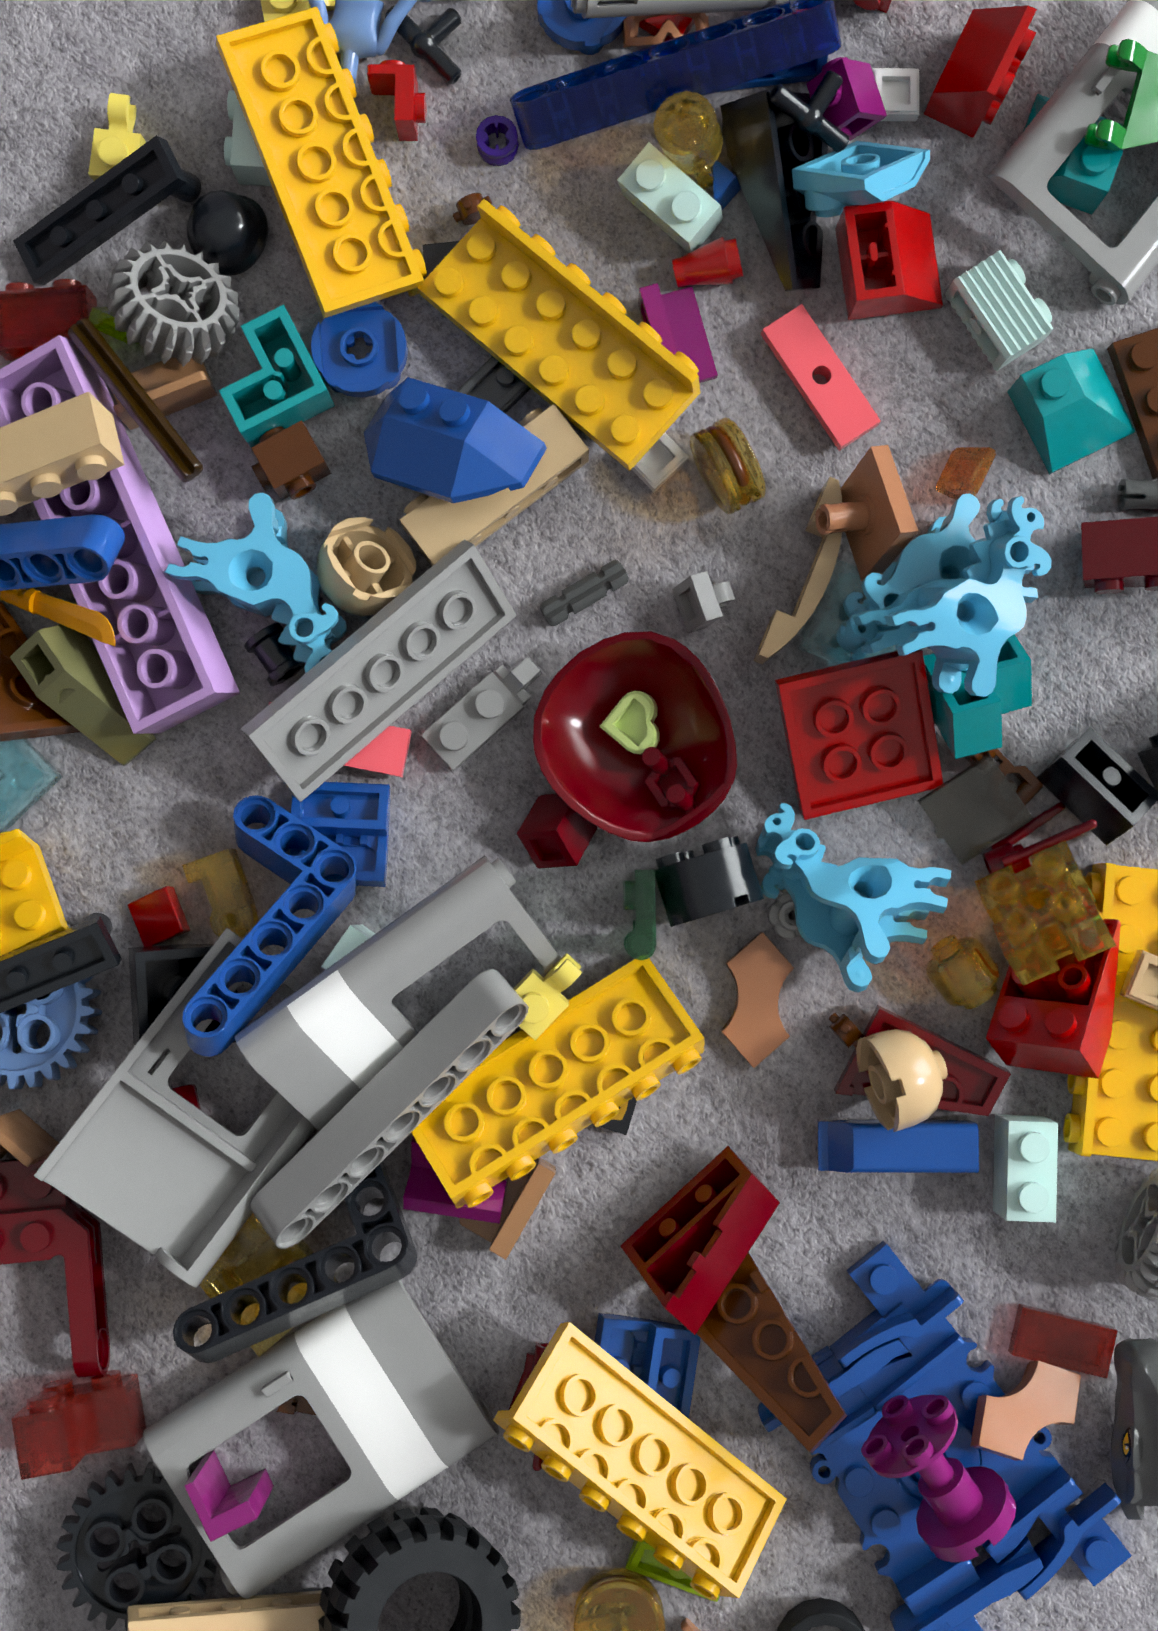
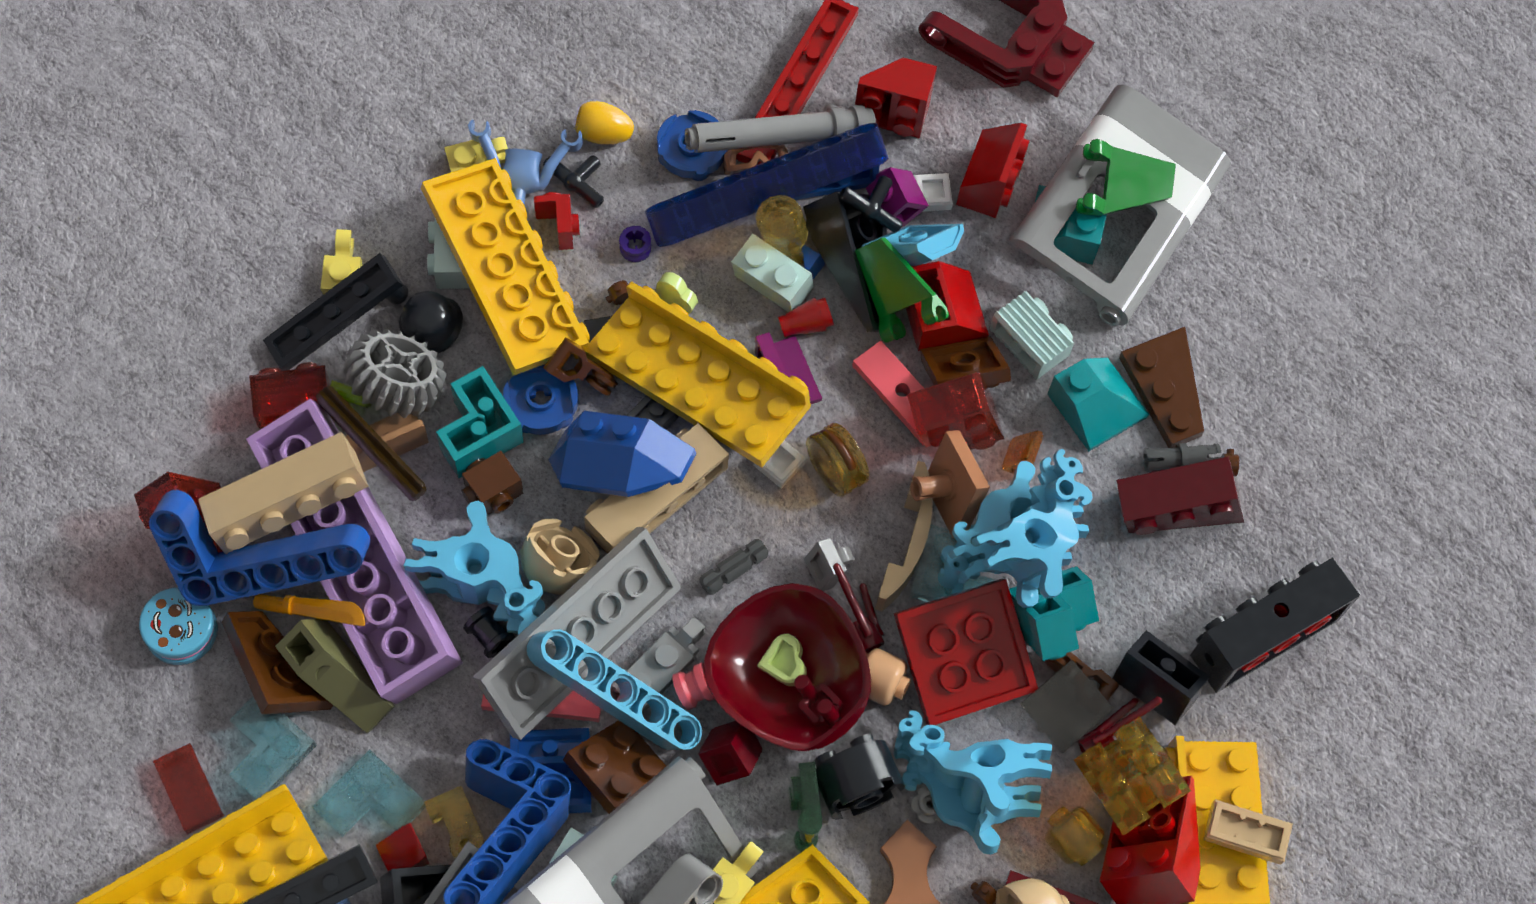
camera: 10 degrees left, 20 degrees down
none -> clear light blue plate [312,749,428,837]
none -> medium azure beam [527,629,702,750]
none -> reddish brown piece [543,337,618,396]
none -> reddish brown plate [563,720,666,814]
none -> yellowish green tile [656,272,698,314]
none -> coral wheel [672,662,714,710]
none -> dark red plant [833,563,885,653]
none -> green flag [855,237,949,343]
none -> light nougat head [865,648,911,706]
none -> clear red brick [907,371,1004,450]
none -> reddish brown plate [920,336,1011,395]

